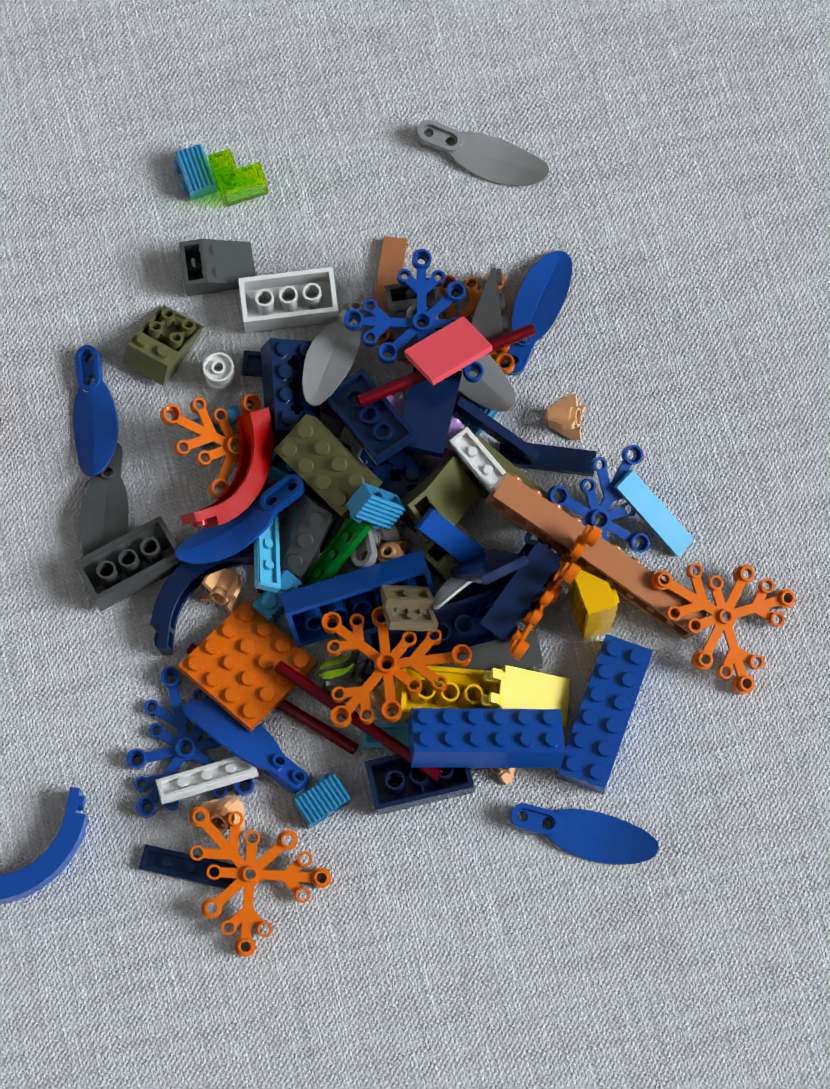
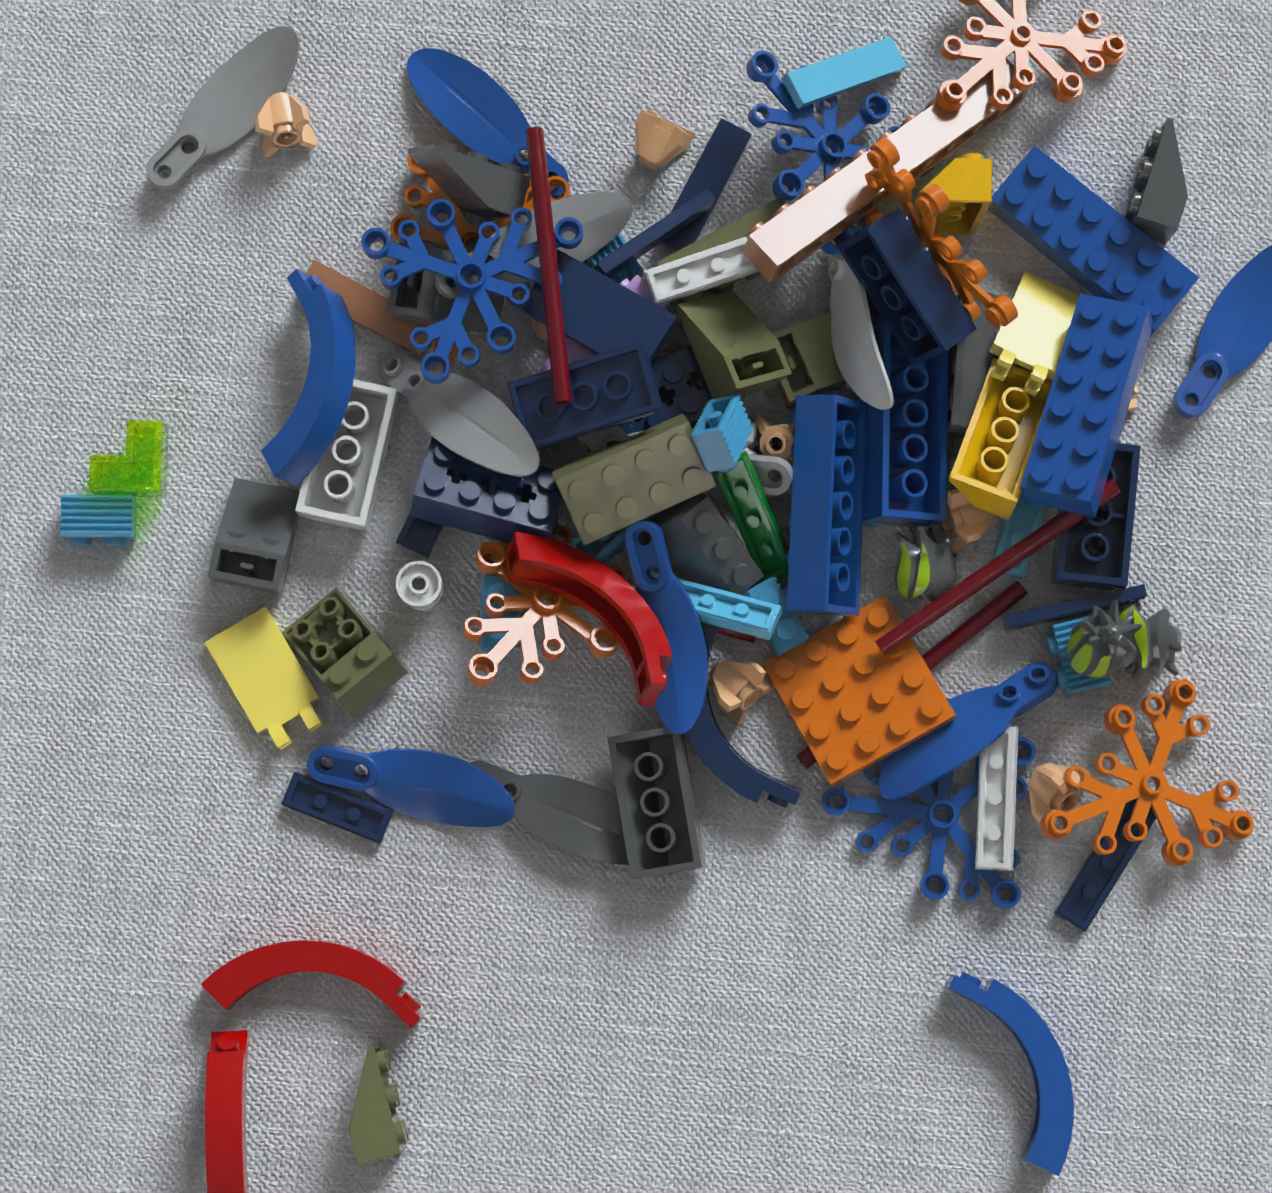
camera: 75 degrees left, 10 degrees up
orange plant [322,606,472,728] -> none
dark tan slope [380,585,439,632] -> none
coral tile [404,316,492,385] -> none
blue tile [416,507,484,563] -> none
dark blue tile [449,549,529,585] -> none
none -> light yellow tile [204,606,324,750]
none -> light nougat brick [254,92,317,158]
none -> blue arch [261,269,356,486]
none -> dark blue tile [281,772,394,844]
none -> dark blue tile [1002,584,1147,632]
none -> dark grey hair [1067,600,1142,678]
none -> dark grey hair [1120,604,1182,681]
none -> dark grey slope [1124,117,1188,245]

